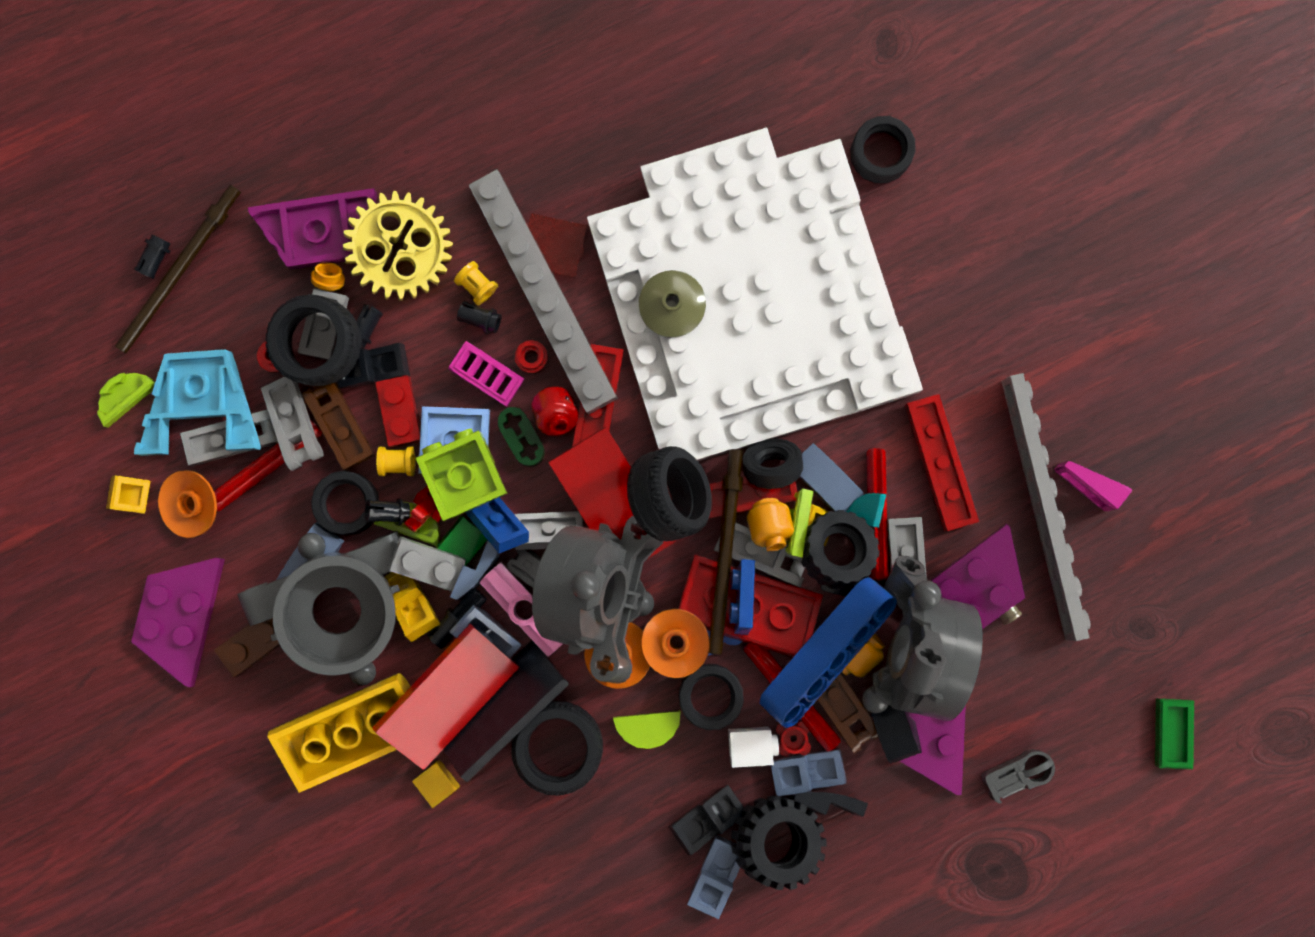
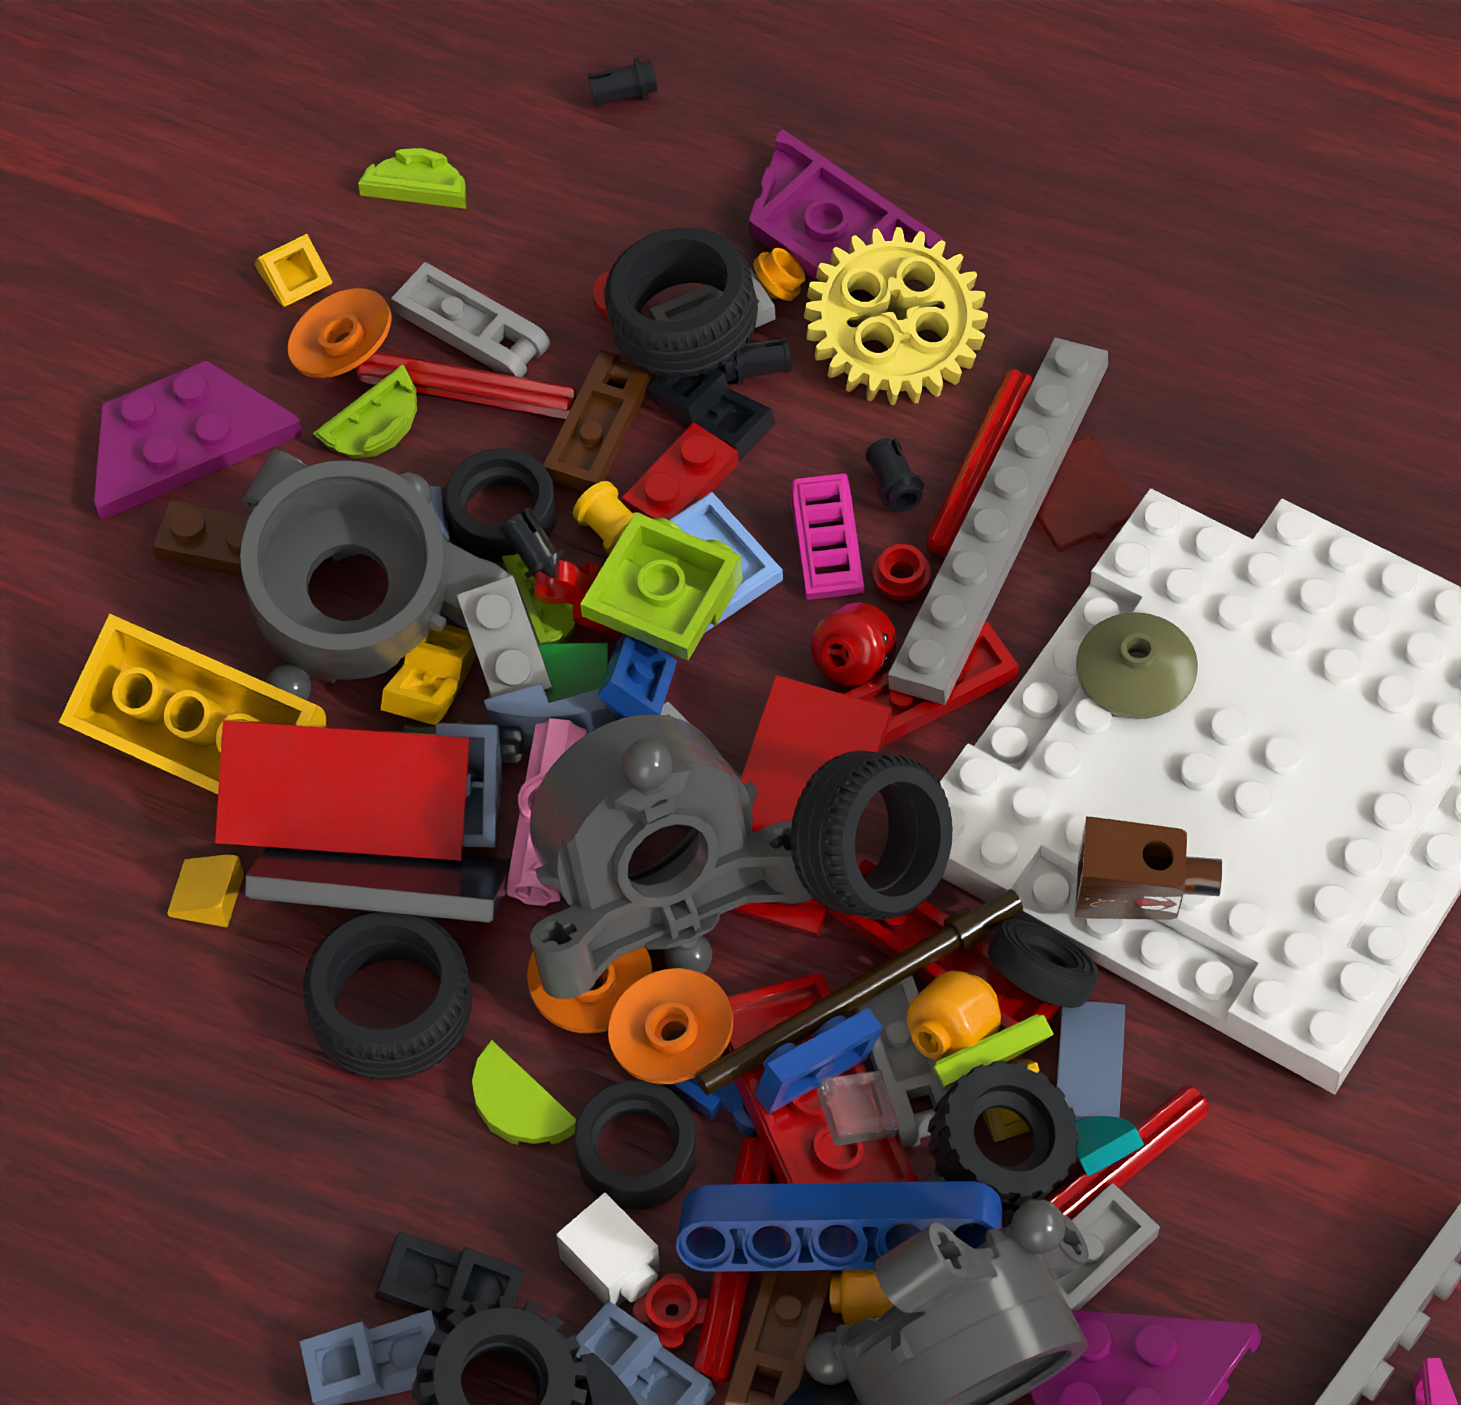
camera: 55 degrees right, 25 degrees down
dark brown bar [115,185,241,354] -> none
medium azure wing [134,350,261,456] -> none
light grey plate [261,377,324,471] -> none
yellow bush [454,261,498,306] -> none
dark green beam [498,407,545,467] -> none
red plate [905,394,979,532] -> none
none -> lime tile [313,364,417,459]
none -> clear tile [817,1070,899,1146]
none -> red axle [926,369,1034,558]
none -> reddish brown torso [1075,816,1222,920]

